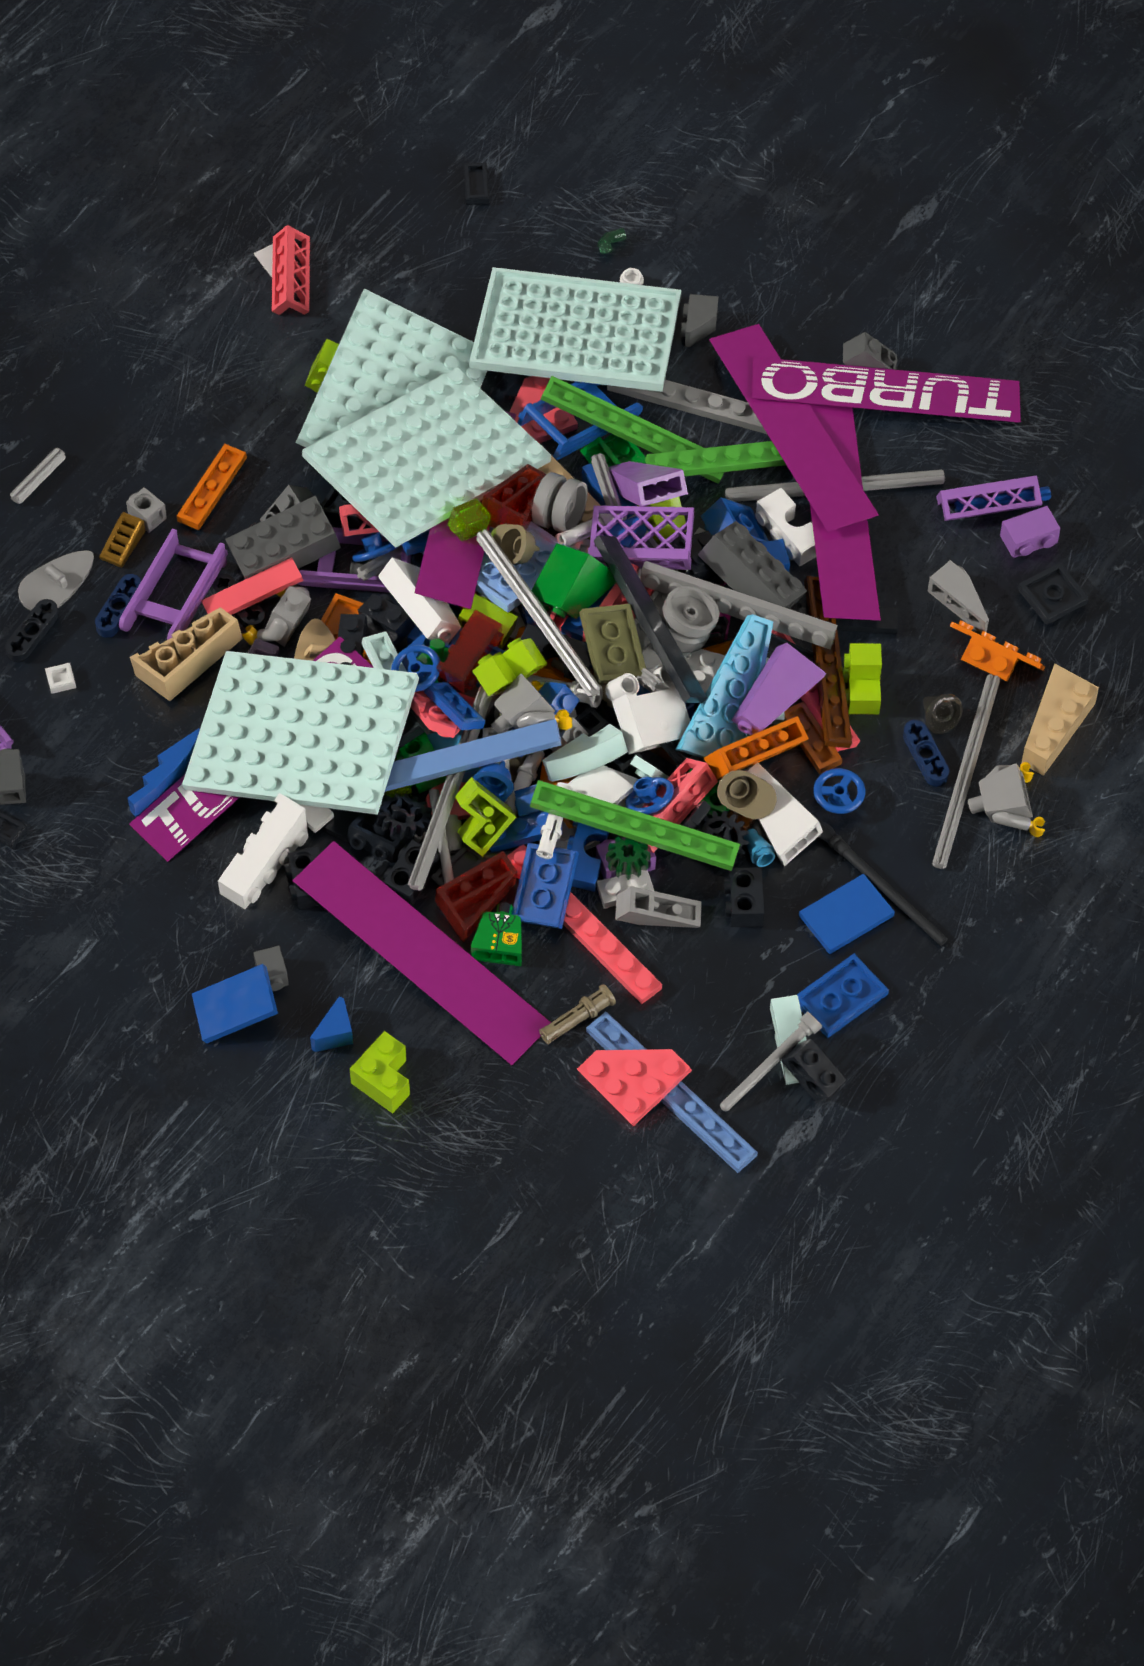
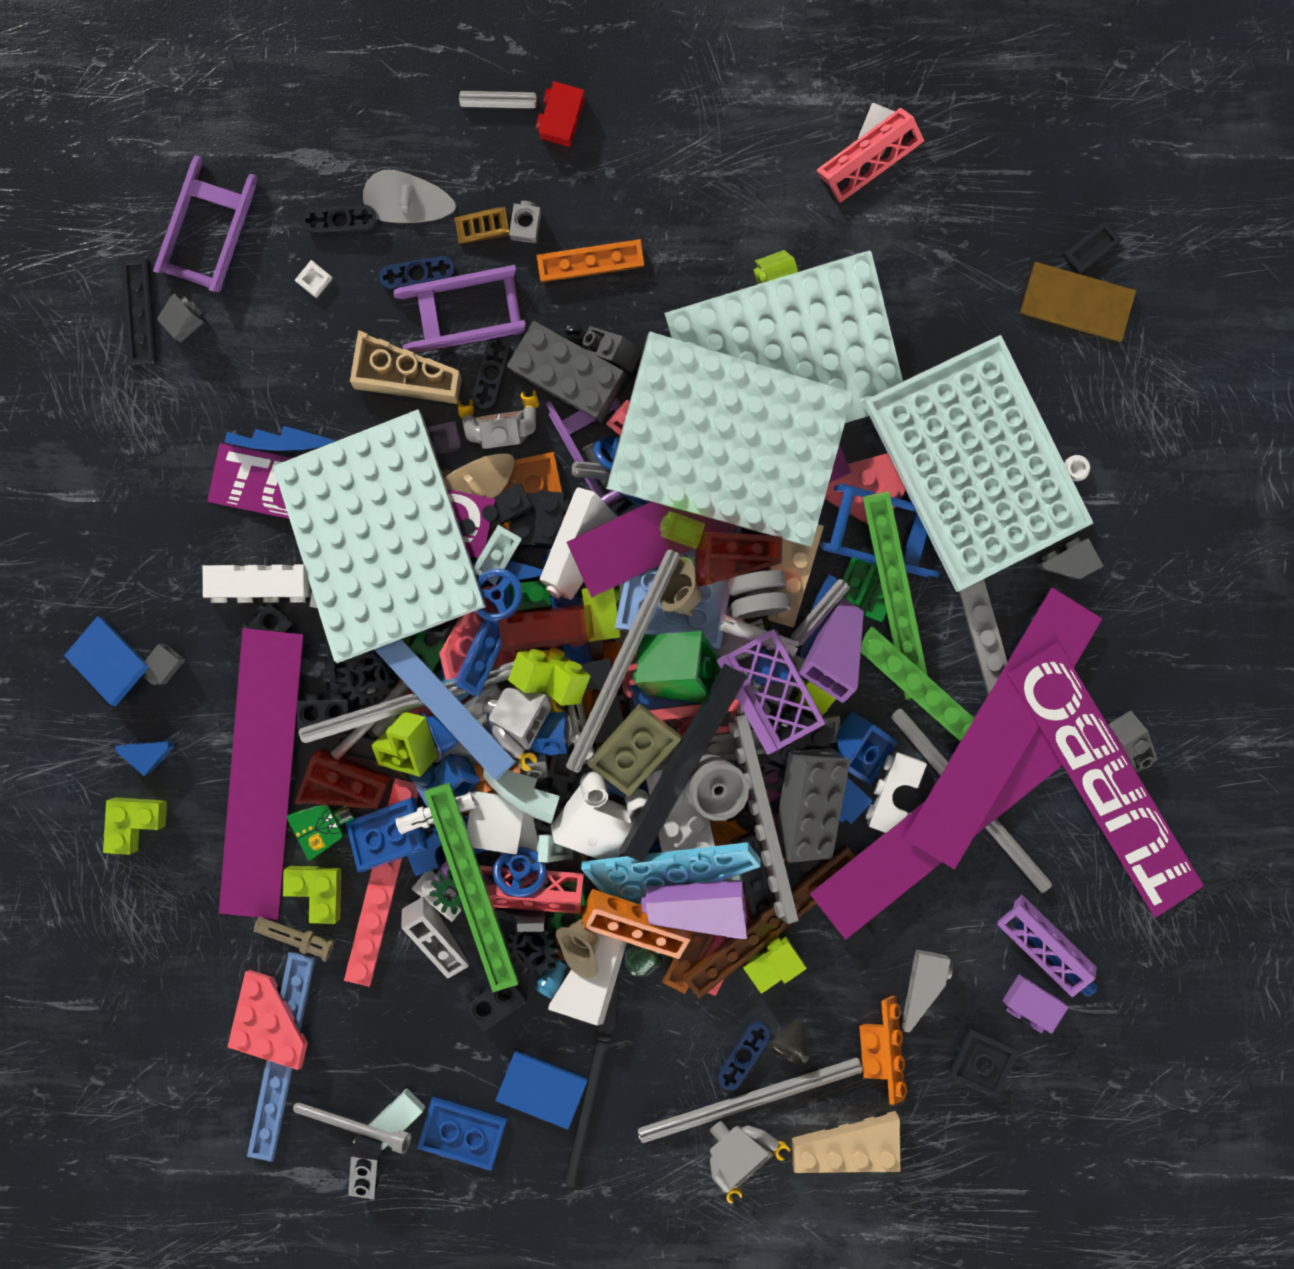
camera: 60 degrees right, 30 degrees up
coral tile [201,557,304,615] -> none
clear green arm [597,228,626,254] -> none
light grey bush [636,668,661,692] -> none
blue piece [814,768,865,814] -> none
none -> lime brick [283,866,342,924]
none -> red brick [536,81,585,147]
none -> clear green head [624,945,663,977]
none -> pearl gold tile [1019,262,1136,342]

